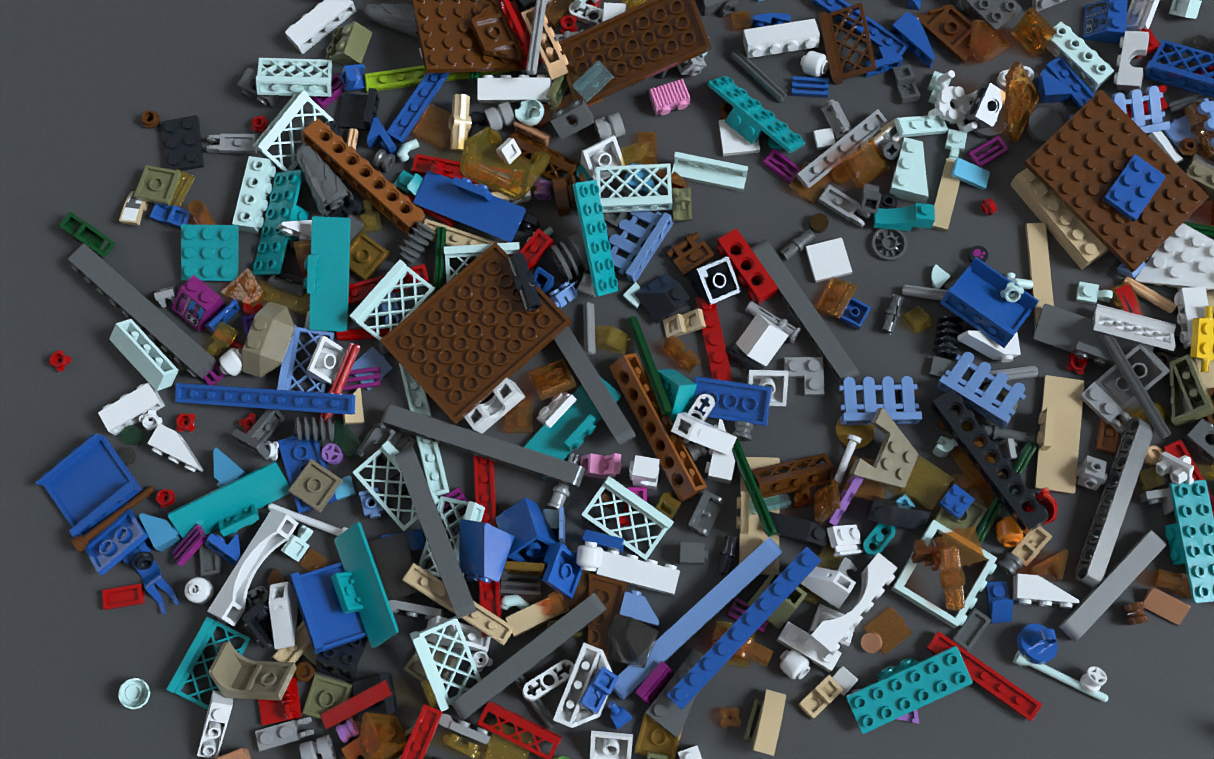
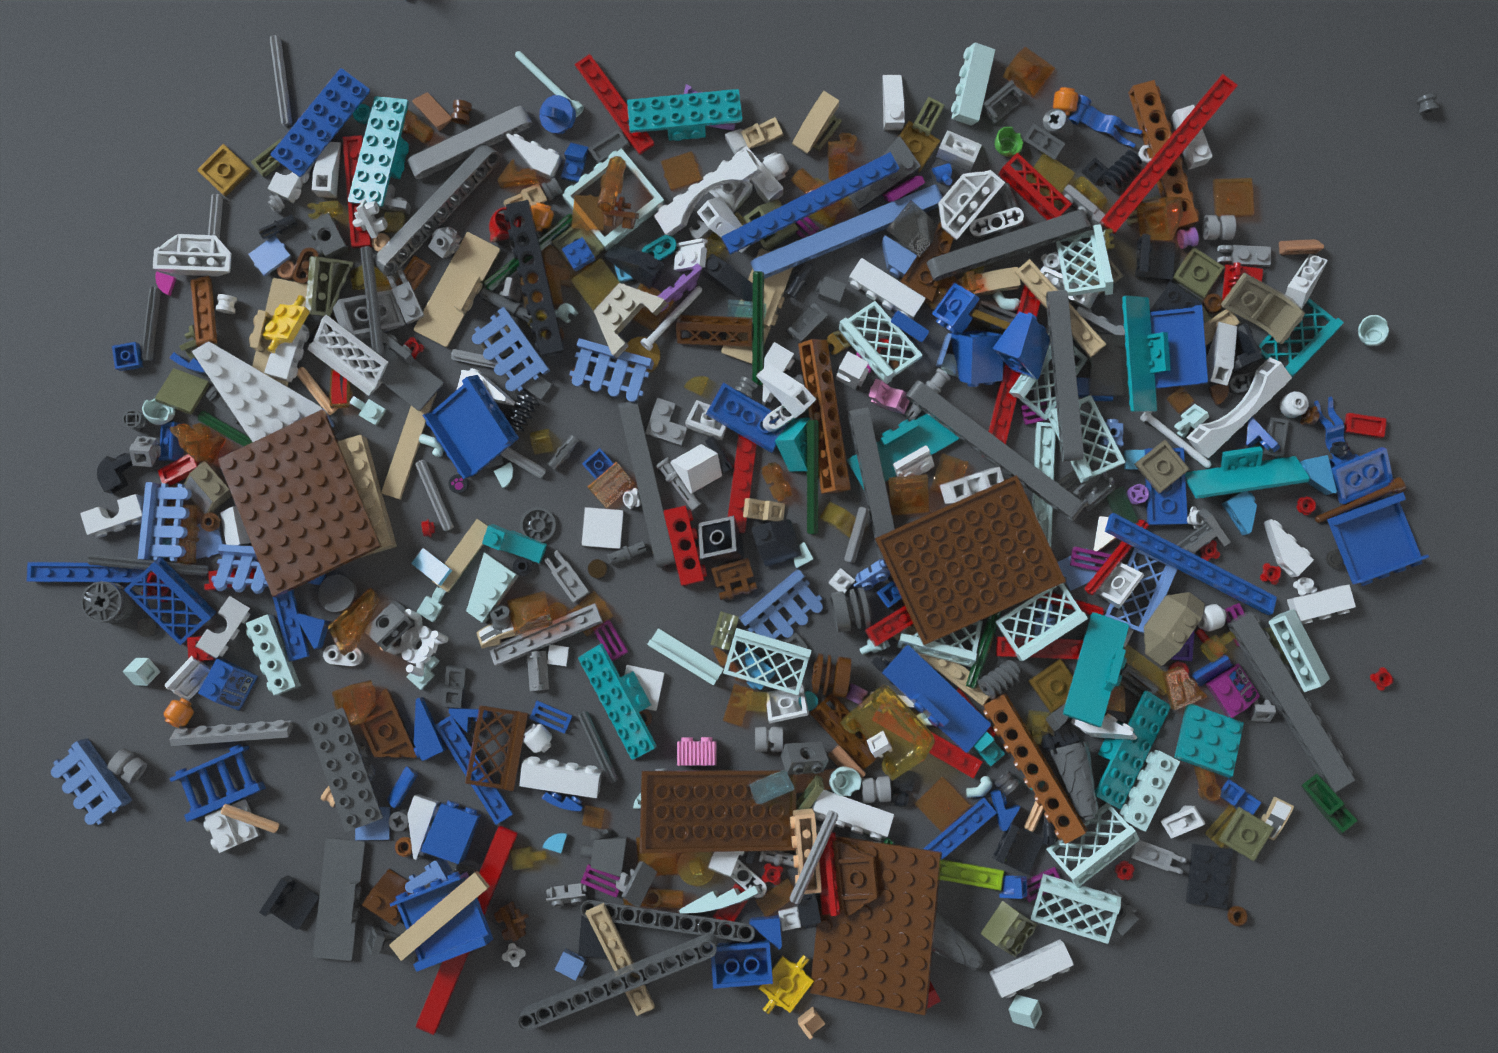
camera: 170 degrees left, 10 degrees up
clear green tile [121,425,142,445] -> none
magenta tile [172,524,207,567] -> none
dark grey piece [294,416,335,442] -> none
red sticker [321,680,392,730] -> none
red plate [428,159,449,175] -> none
tan piece [448,94,471,152] -> none
black piece [508,253,542,312] -> none
teal bracket [573,180,618,297] -> none
white head [576,541,603,571] -> none
blue slope [578,666,619,715] -> none
reddish brown tile [792,484,812,509] -> none
clear orange plate [814,479,841,525] -> none
dark grey leg [860,183,881,213] -> none
nougat tile [861,632,882,653] -> none
light aqua tile [894,115,948,138] -> none
magenta tile [967,135,1009,168] -> none
light aqua plate [1000,282,1024,302] -> none
clear orange plate [1011,7,1057,58] -> none
white wheel [1080,666,1107,693] -> none
blue plate [1102,154,1166,222] -> none
none -> light grey axle [415,460,454,531]
none -> white plate [623,488,641,509]
none -> clear yellow tile [684,376,709,396]
none -> clear orange slope [827,141,848,180]
none -> white slope [1161,806,1205,838]
none -> reddish brown plate [1300,406,1320,425]

